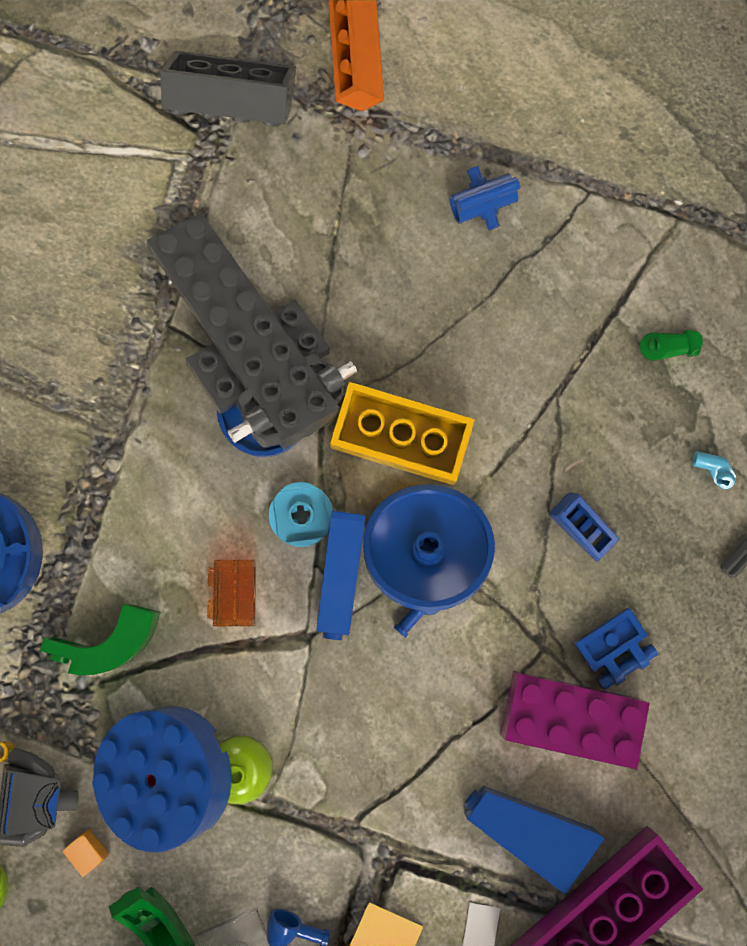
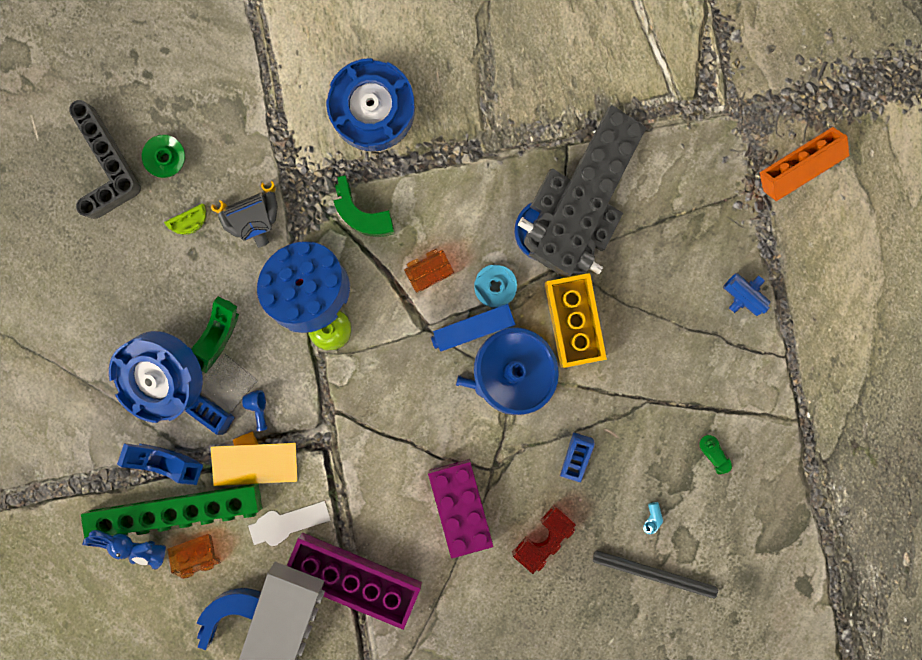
camera: 60 degrees right, 5 degrees up
light orange slope [62,828,109,877] -> none
dark grey slope [160,51,296,127] -> none
blue slope [464,785,605,895] -> none
blue plate [574,608,659,690] -> none
none -> clear red arch [512,504,576,574]

